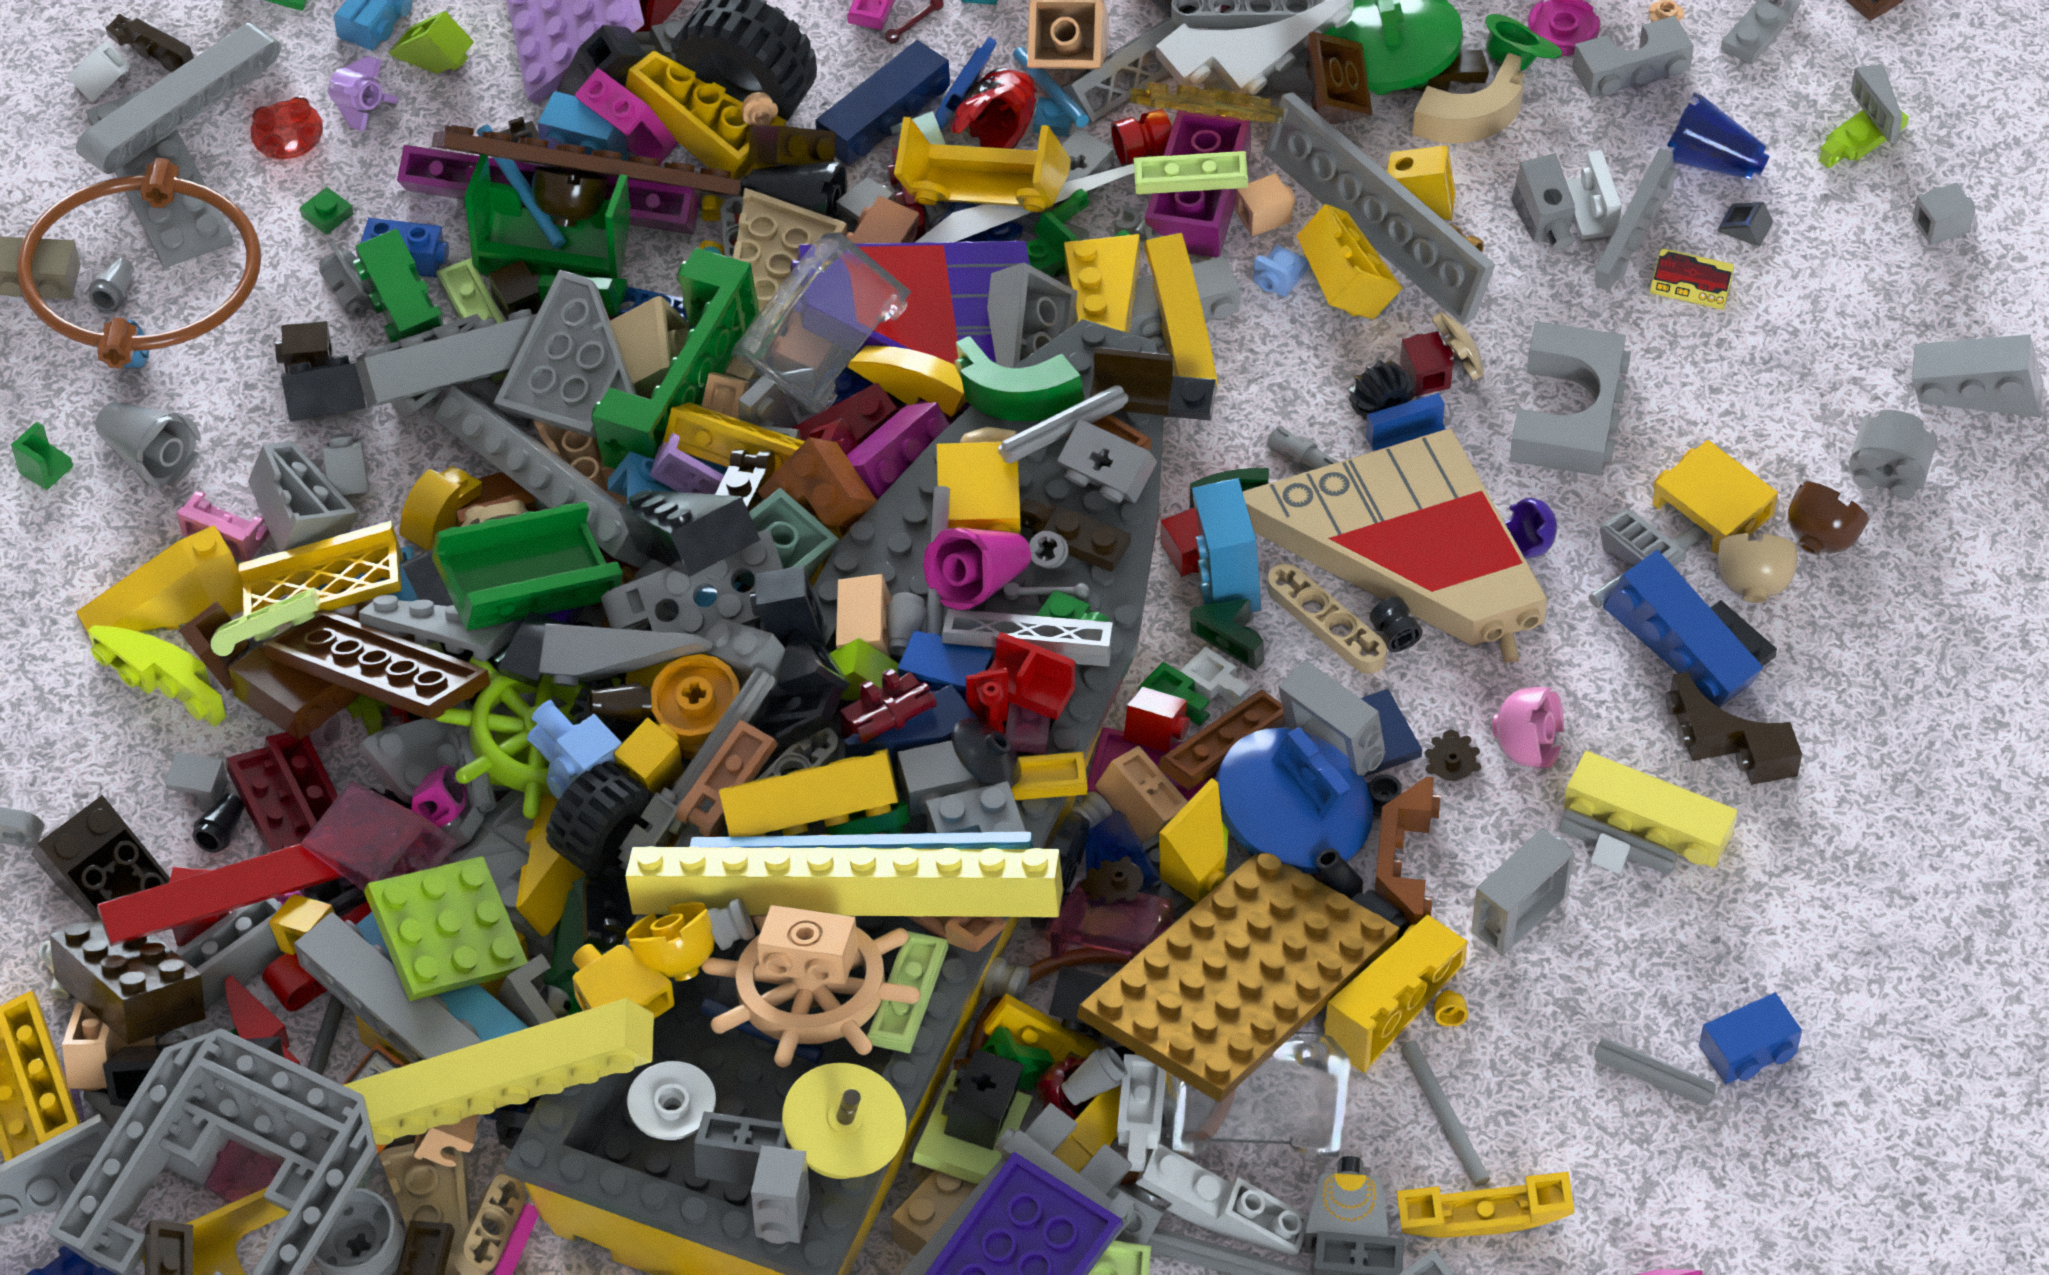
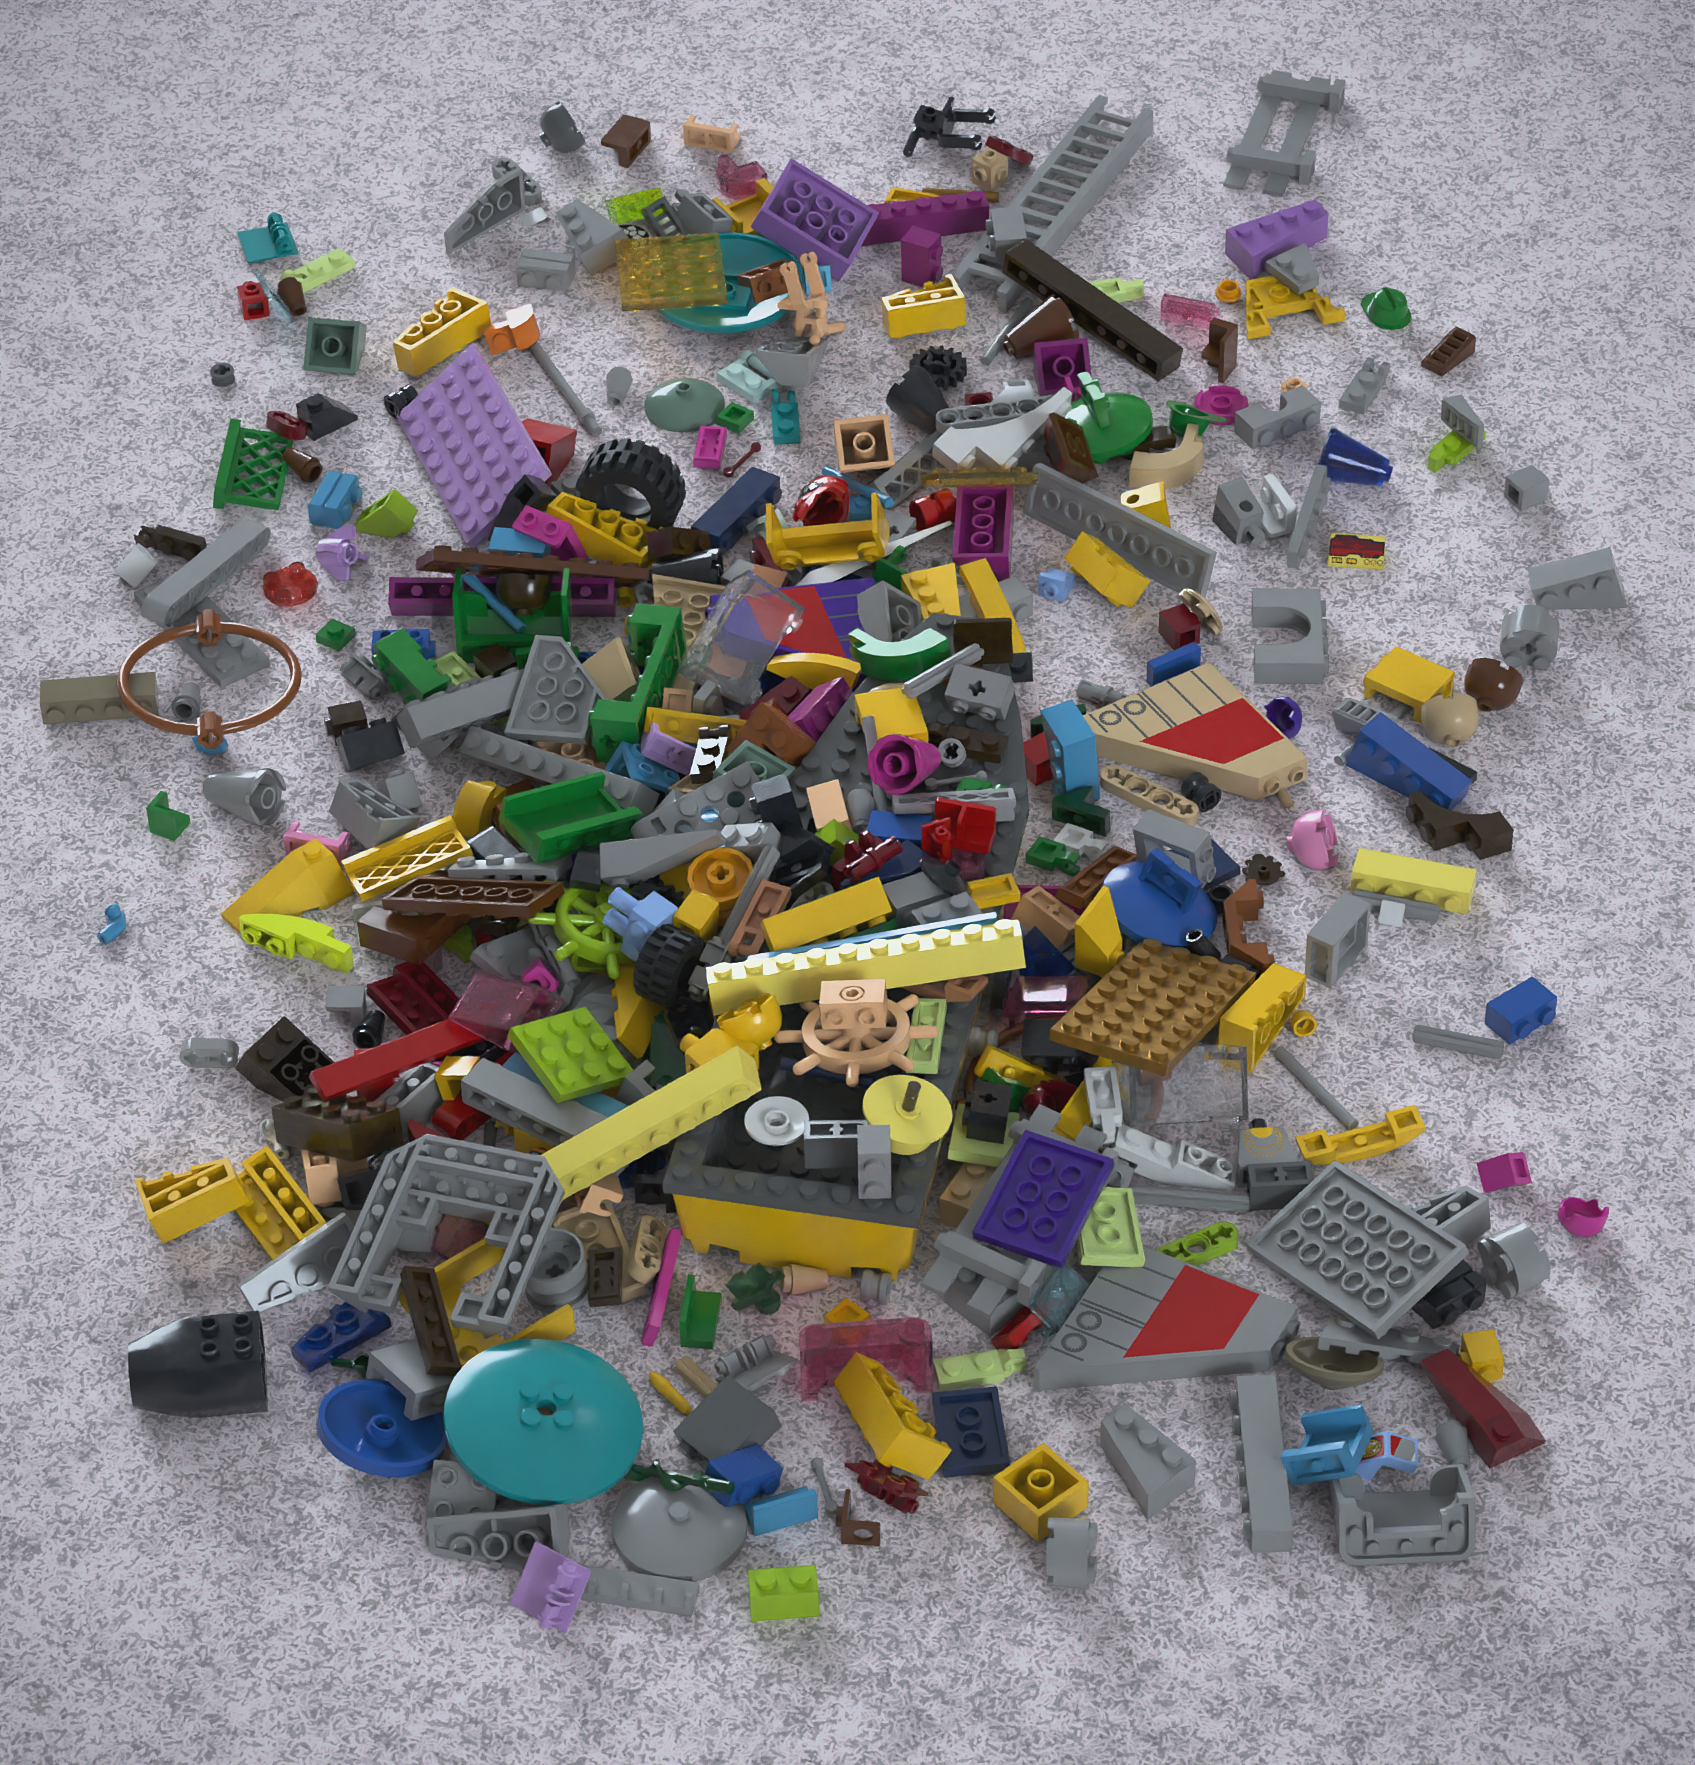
camera: 10 degrees left, 10 degrees down
reddish brown panel [179,602,250,691] -> none
yellowish green plate [210,587,321,656] -> none
dark brown cone [588,682,652,723] -> none
black wedge [619,490,761,577] -> none
light grey wheel [708,897,755,950] -> none
light nougat plate [742,92,778,126] -> none
blue tile [935,37,997,132] -> none
light grey cone [1061,1047,1128,1105] -> none
dark brown piece [1079,856,1144,905] -> none
red brick [1123,687,1190,753] -> none
yellowish green tile [1134,151,1248,195] -> none
light nougat brick [1235,173,1296,237] -> none
black gear [1348,360,1415,421] -> none
dark grey slope [1718,202,1773,246] -> none

